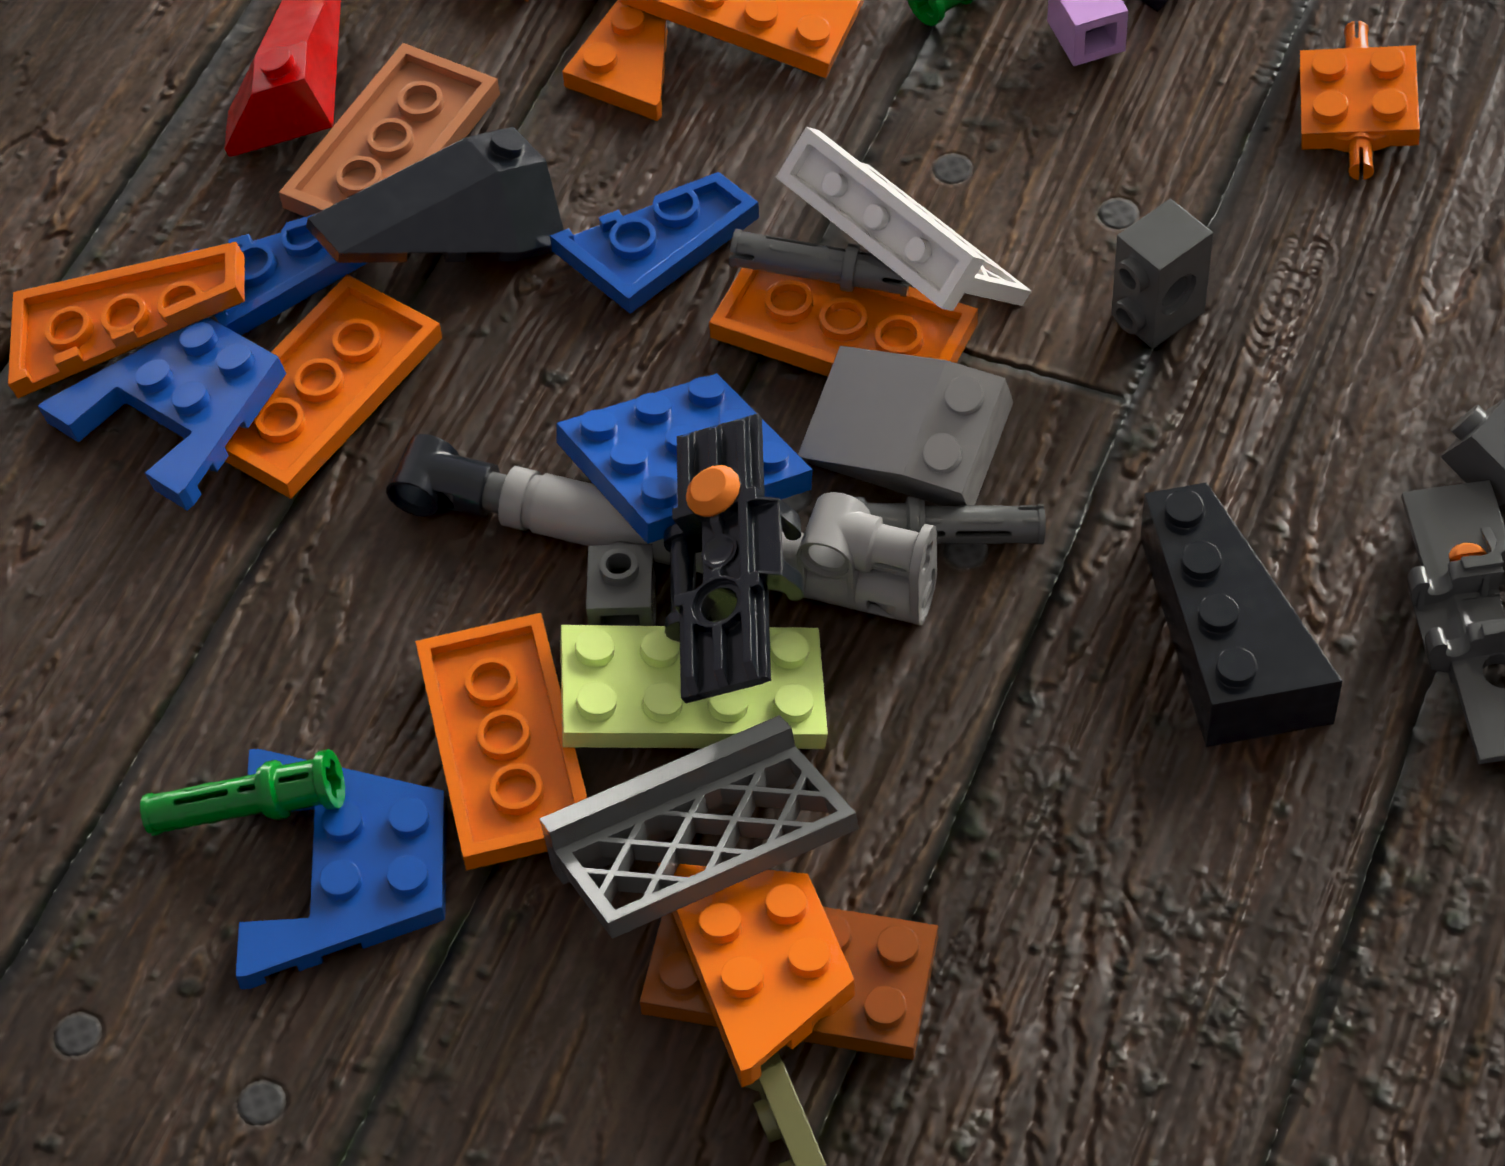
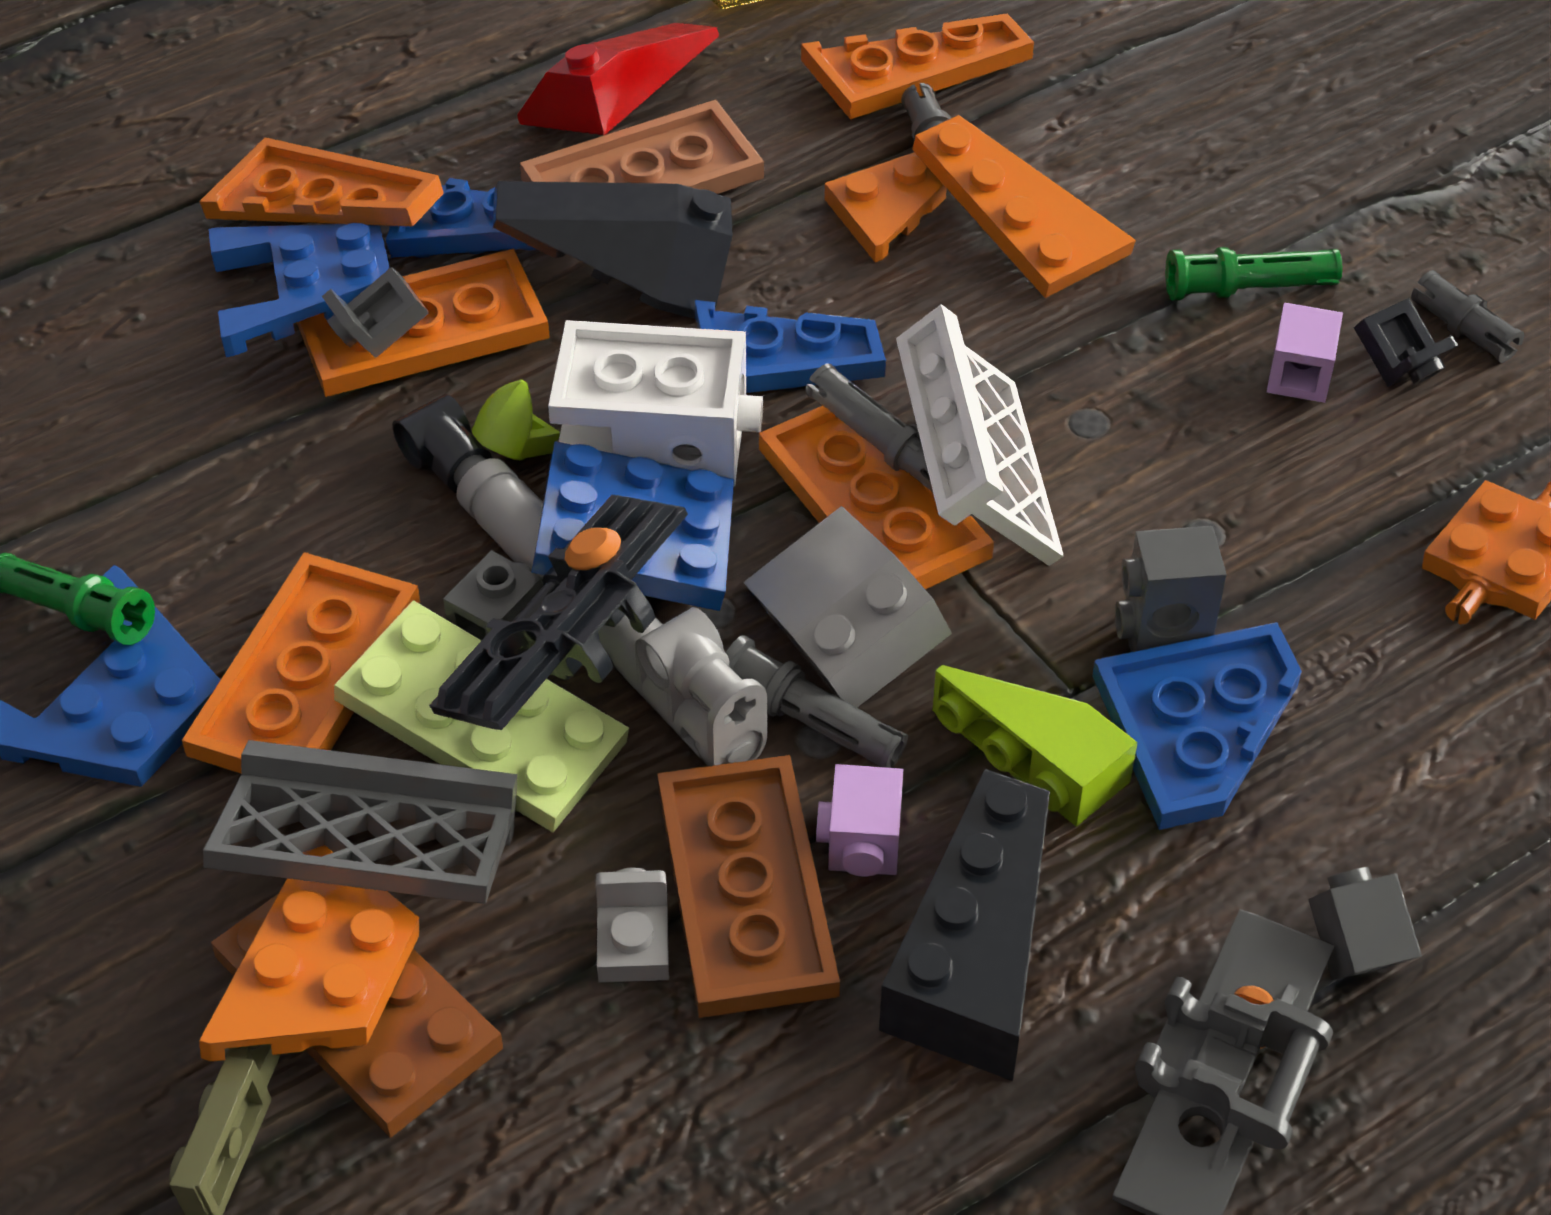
camera: 30 degrees right, 5 degrees down
none -> dark grey bracket [322,267,429,358]
none -> lime plate [472,379,560,461]
none -> white torso [548,320,763,486]
none -> light grey bracket [596,868,669,982]
none -> dark orange plate [657,755,840,1018]
none -> lavender brick [816,764,903,876]
none -> lime slope [932,665,1138,827]
none -> blue plate [1092,622,1302,830]

